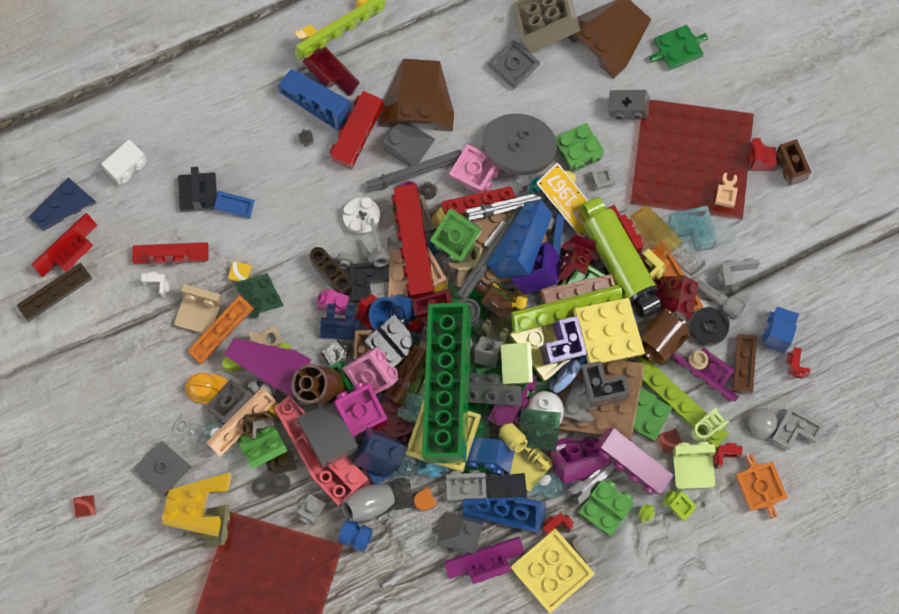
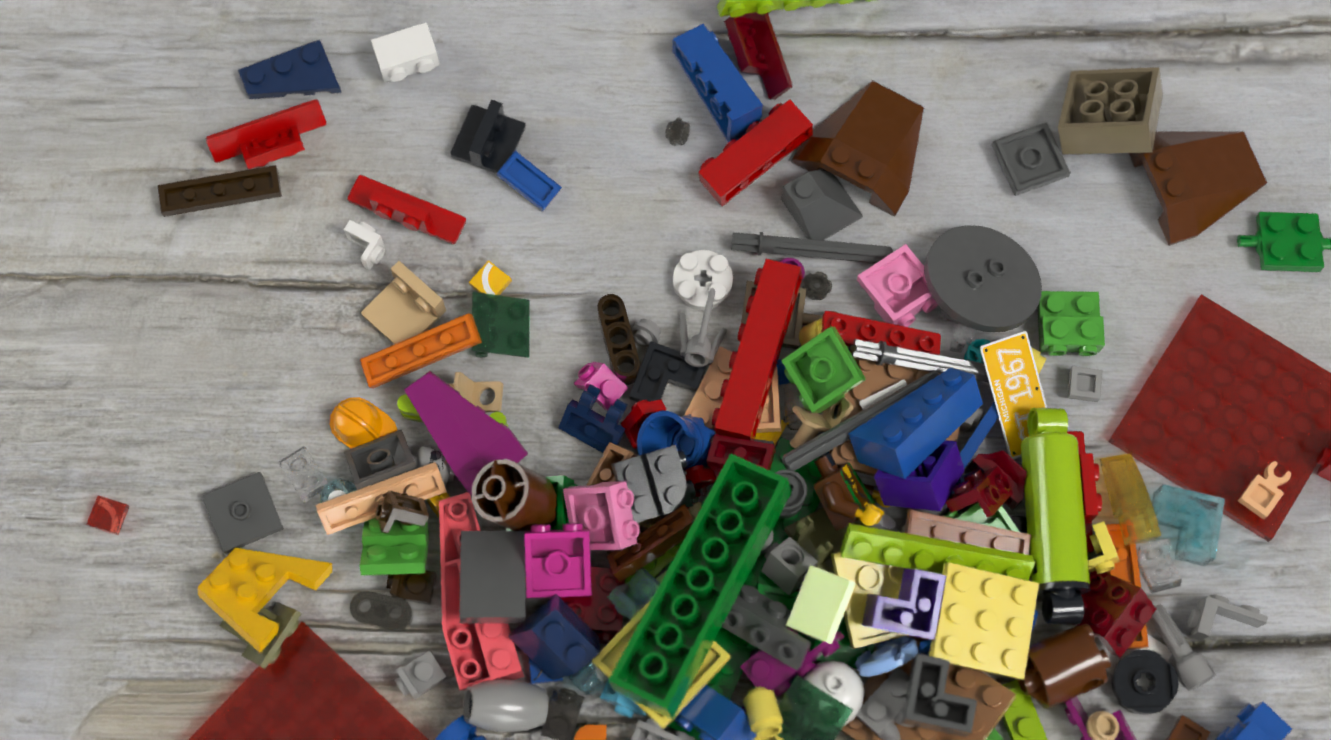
camera: 25 degrees right, 0 degrees up
clear smoke bracket [321,339,354,366] -> none
dark grey brick [608,90,650,120] -> none

